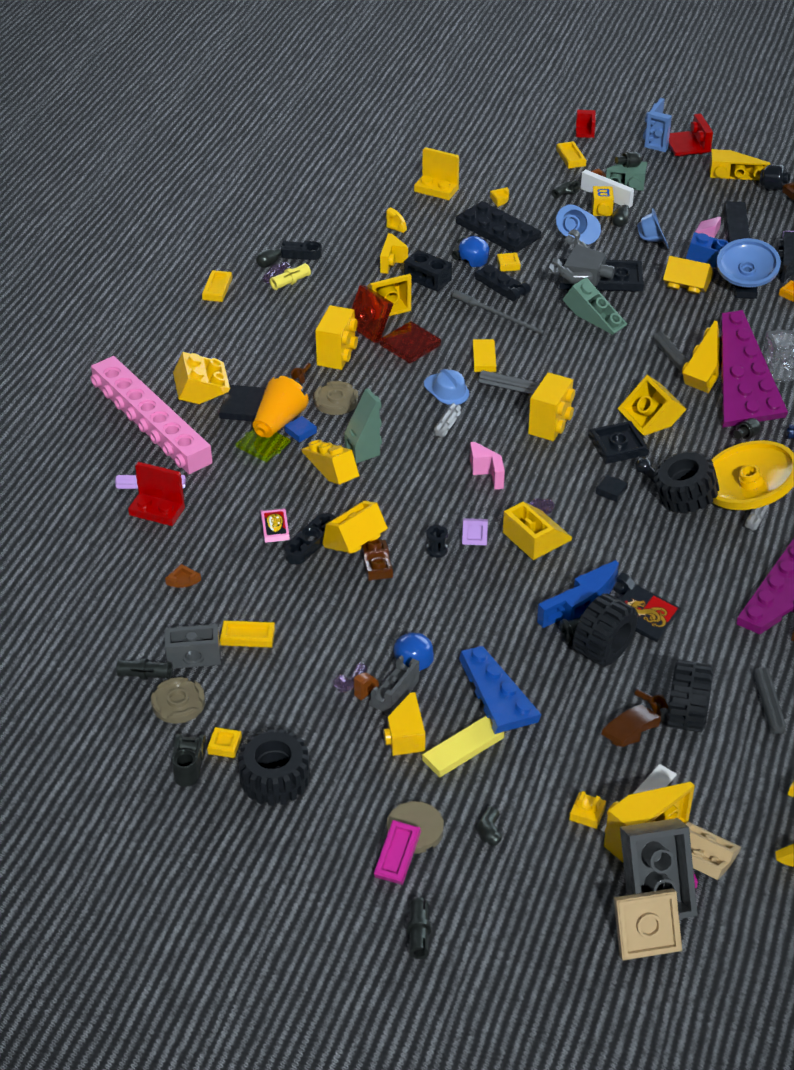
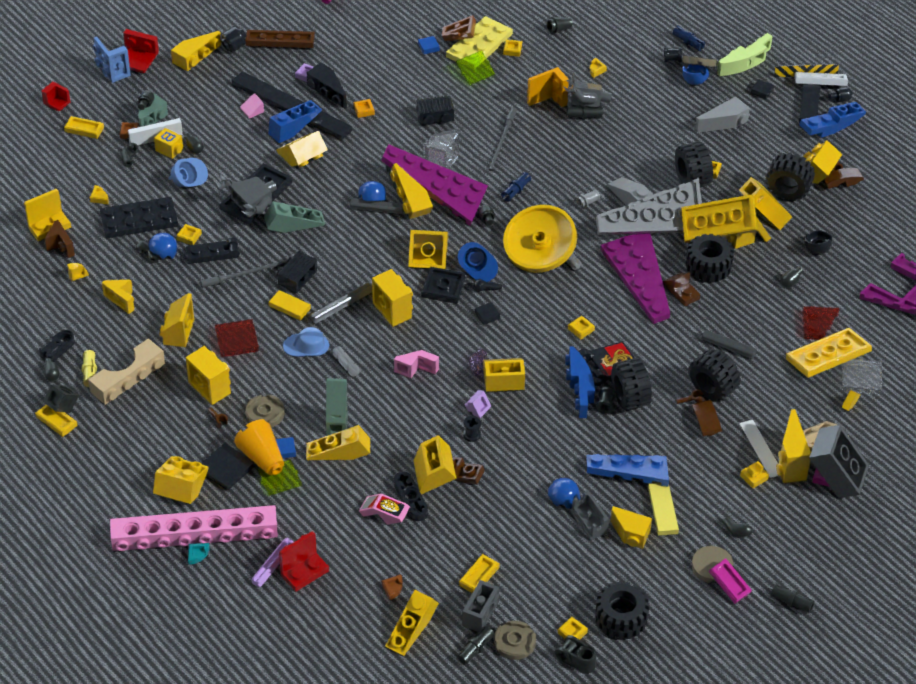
camera: 60 degrees left, 5 degrees up
clear purple arm [263,262,291,284] -> none
clear purple arm [333,663,368,693] -> none
clear red tile [352,285,393,343] -> none
dark orange tile [354,673,379,700] -> none
black brick [404,250,452,292] -> none
tan tile [614,888,682,960] -> none
medium blue piece [637,208,669,249] -> none
black tyre [654,451,719,513] -> none
medium blue dish [717,238,781,287] -> none
none -> pearl dark grey brick [43,385,79,412]
none -> reddish brown slope [45,220,75,258]
none -> tan arch [88,339,165,405]
none -> teal tile [188,543,210,565]
none -> black brick [277,251,317,293]
none -> blue hair [358,181,386,201]
none -> yellow slope [385,590,439,656]
none -> blue piece [458,242,498,282]
none -> yellow tile [568,316,595,340]

